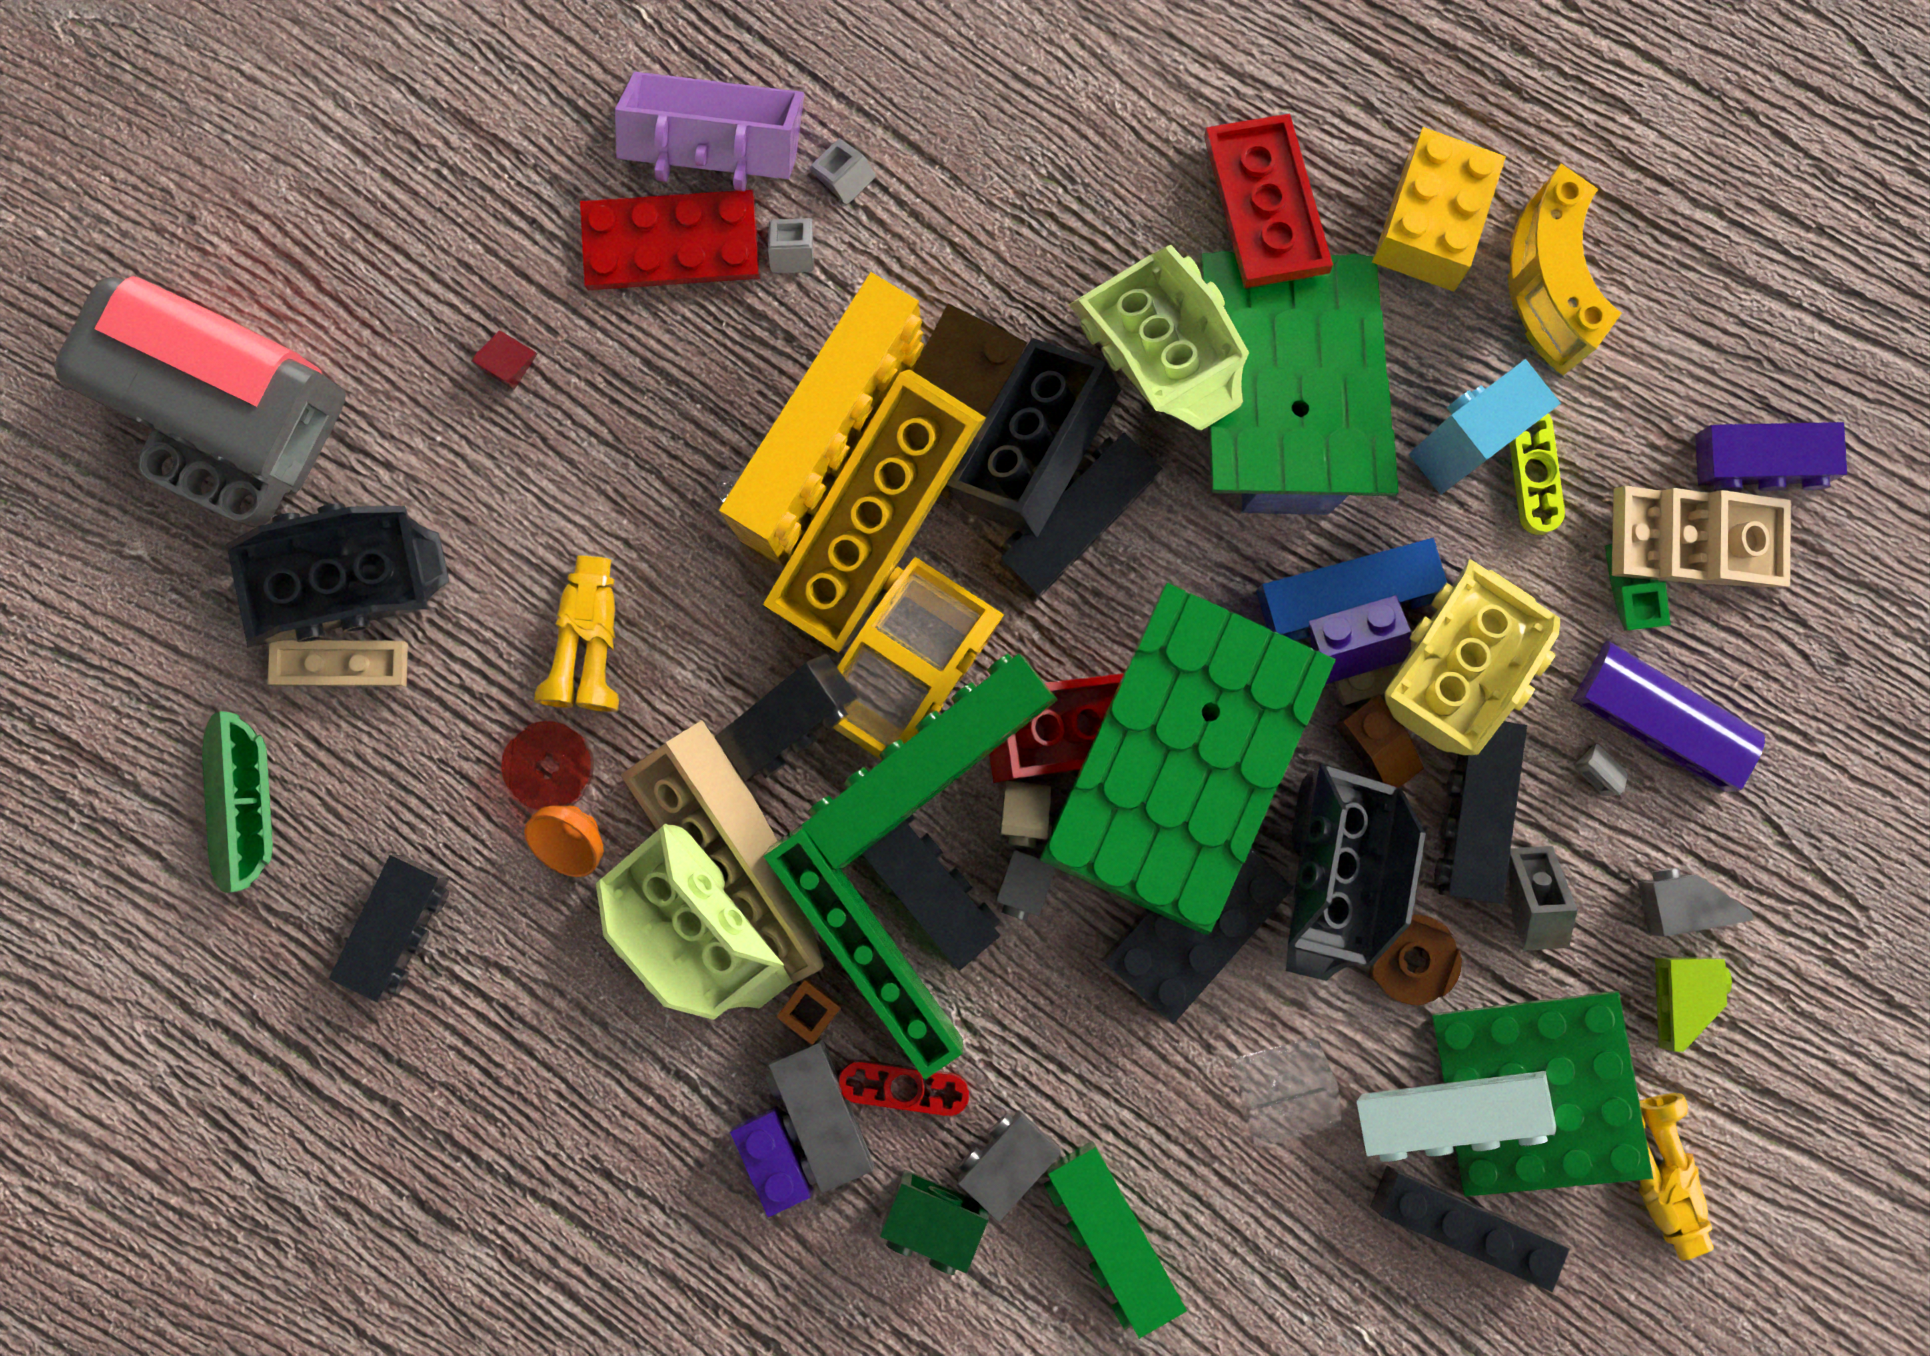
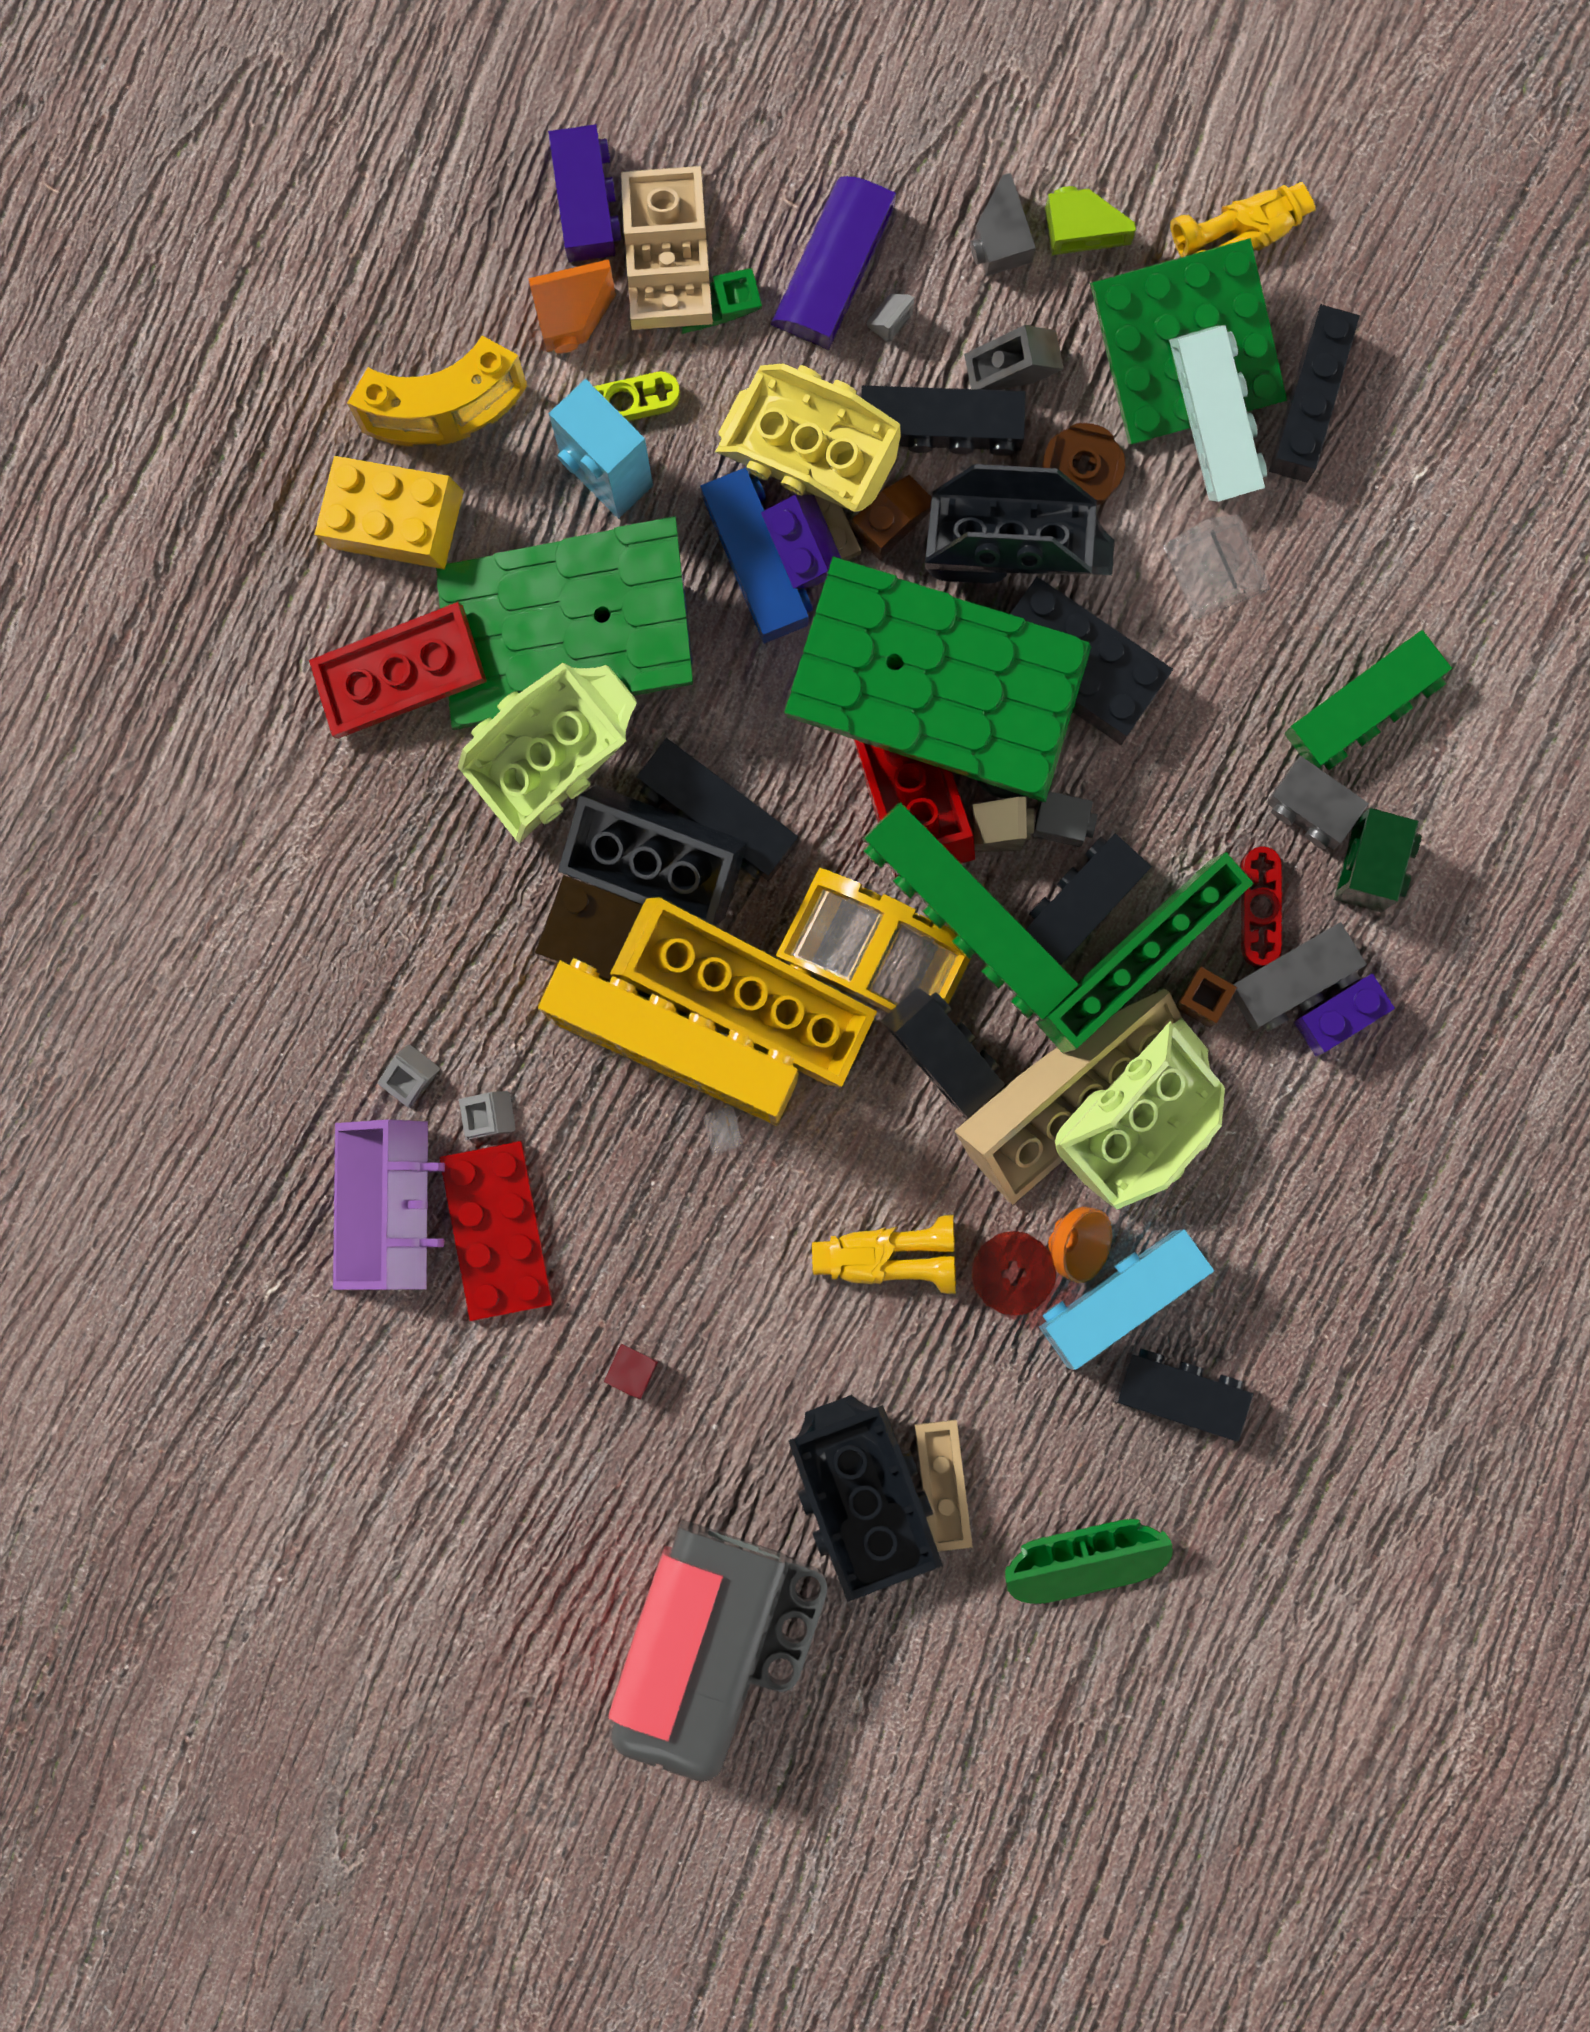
camera: 95 degrees left, 0 degrees up
none -> orange slope [528,259,616,353]
none -> medium azure brick [1039,1229,1214,1370]

